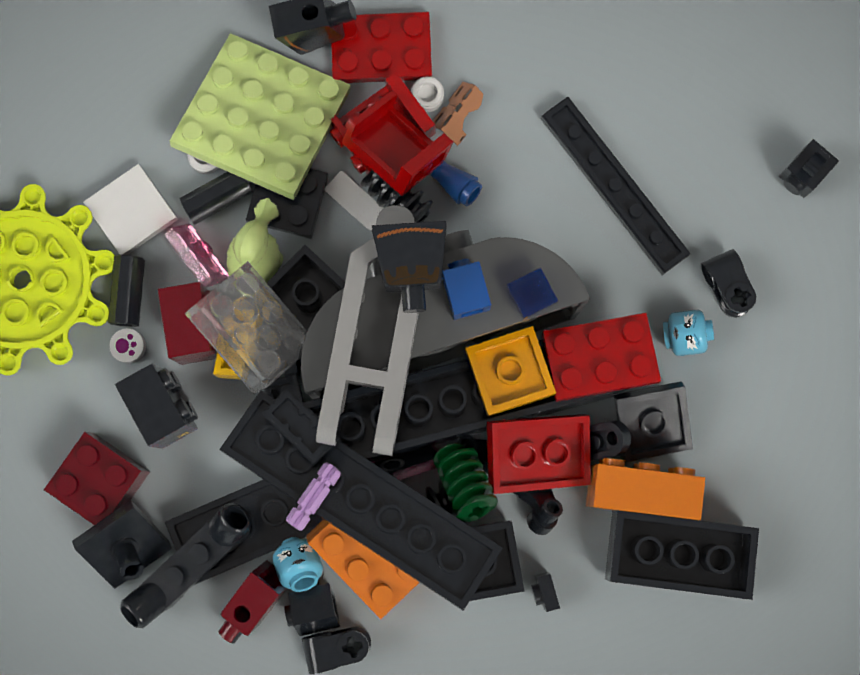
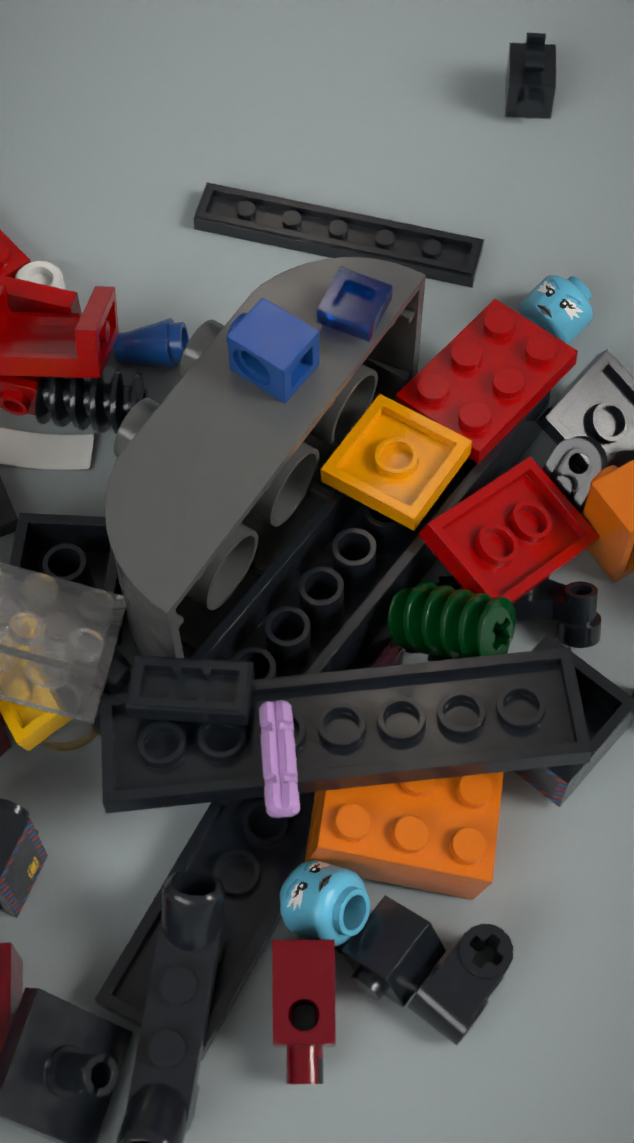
camera: 40 degrees left, 20 degrees down
light grey piece [316,205,419,456] -> none
black torso [372,221,447,313] -> none
nougat piece [433,82,483,146] -> none
black piece [701,249,757,318] -> none

